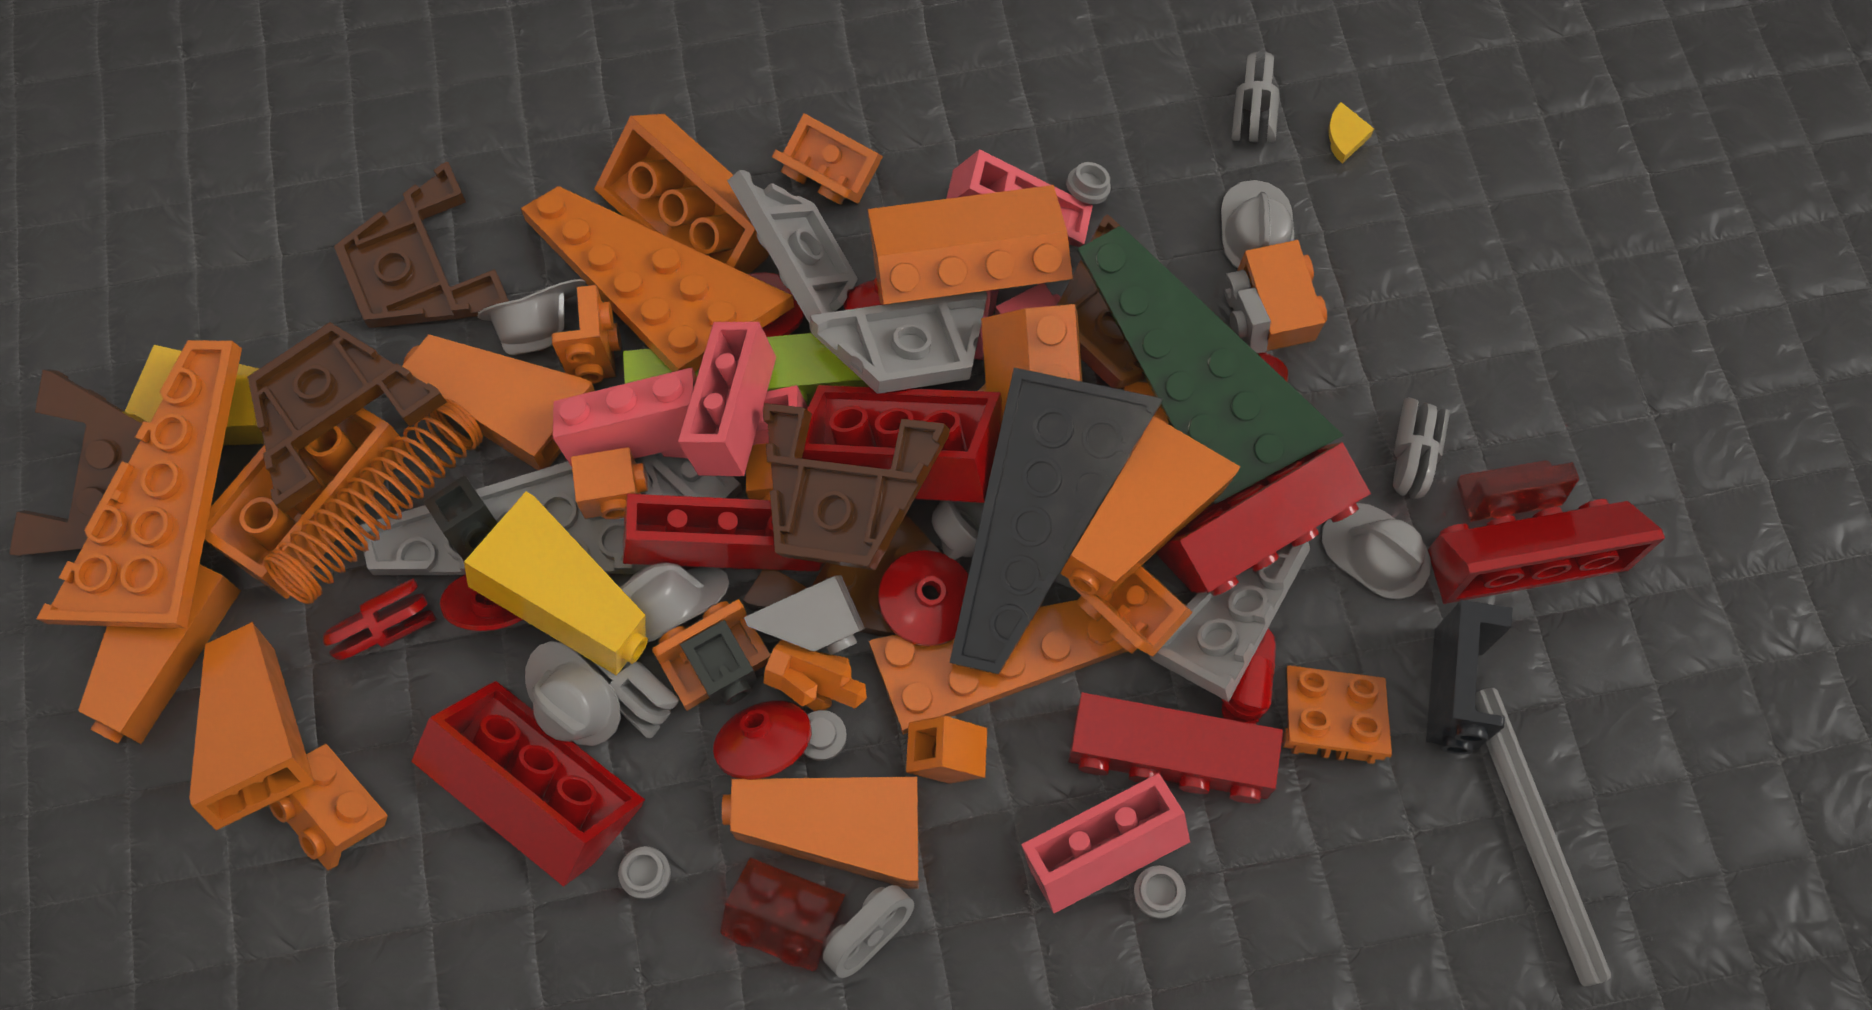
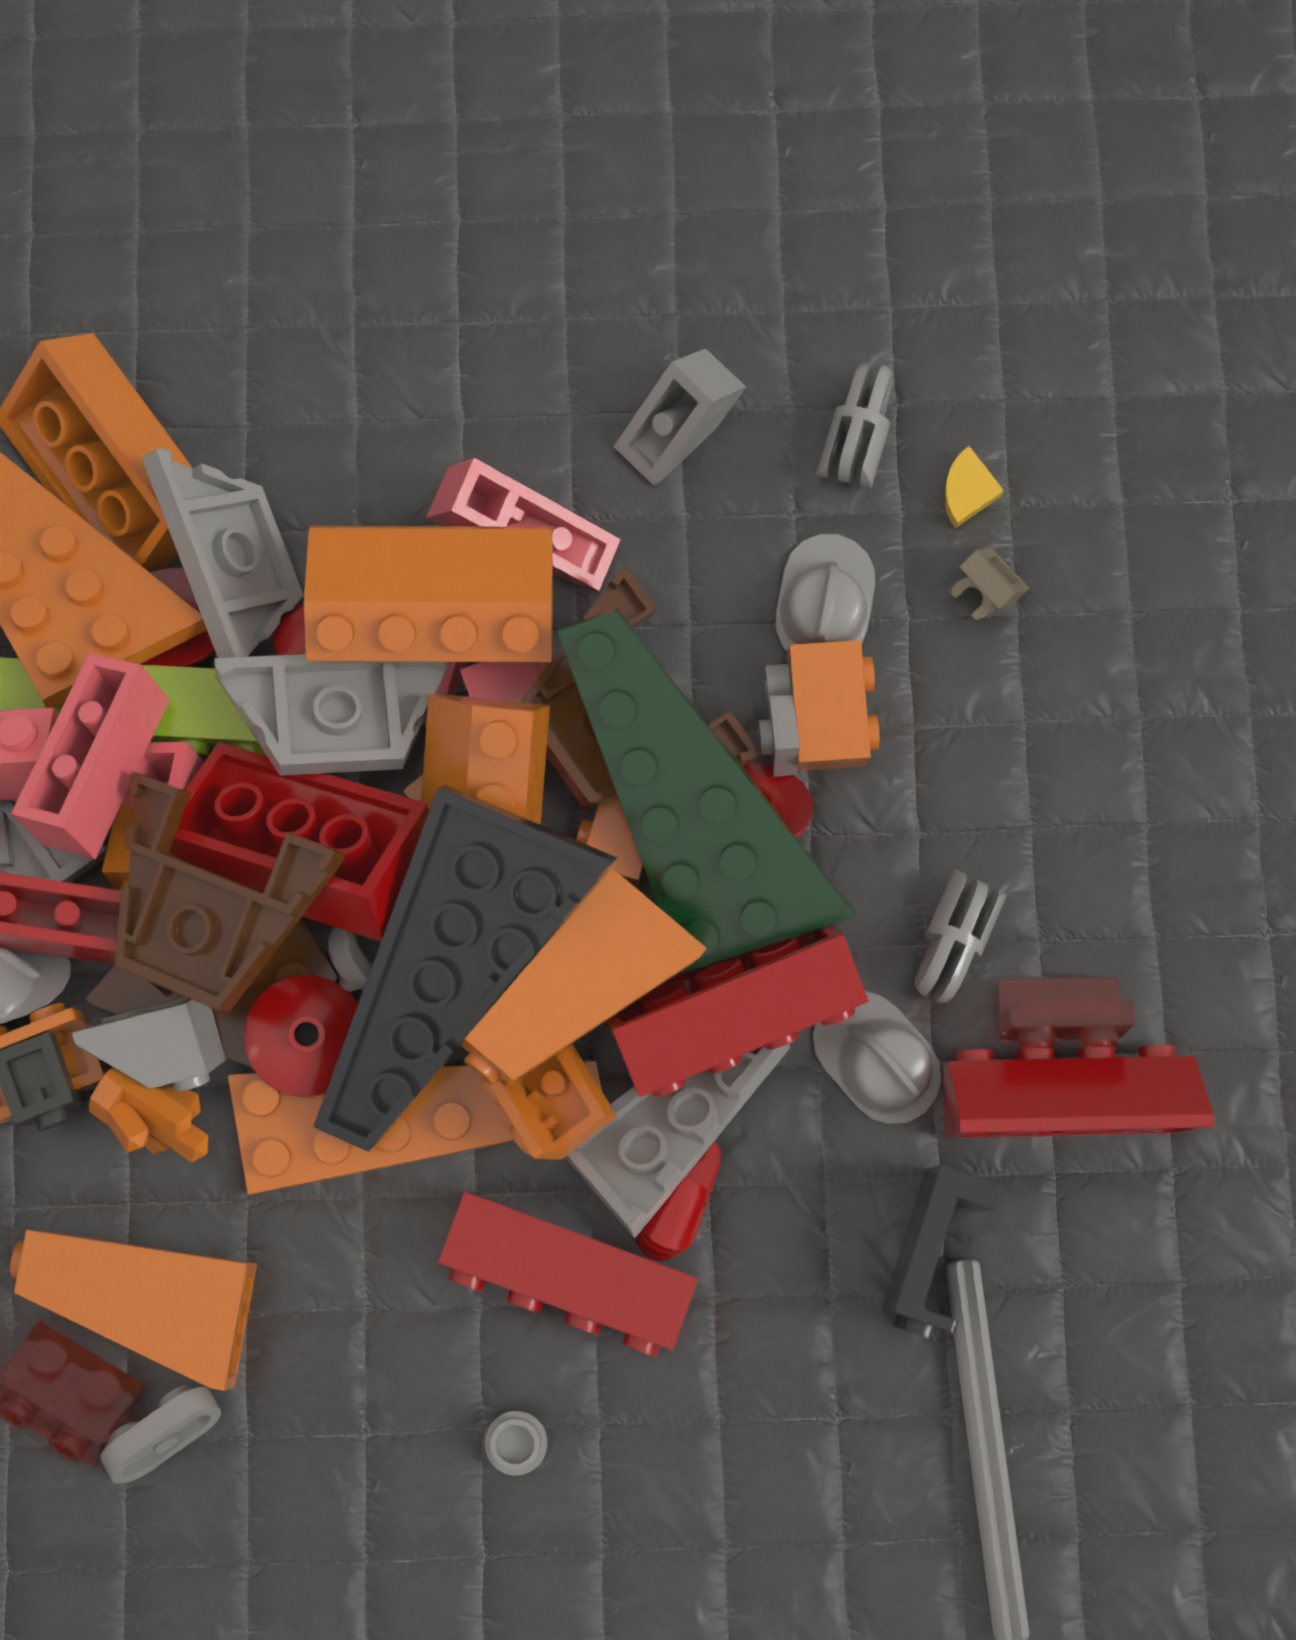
camera: 10 degrees right, 10 degrees up
red dish [713,701,812,780] -> none
orange bracket [772,113,883,205] -> none
light grey plate [803,710,847,761] -> none
orange brick [906,715,987,784] -> none
coral brick [1021,773,1190,914] -> none
light grey plate [1066,162,1111,204] -> none
orange hinge [1282,665,1392,764] -> none
none -> light grey slope [613,348,746,486]
none -> dark tan tile [951,547,1030,620]

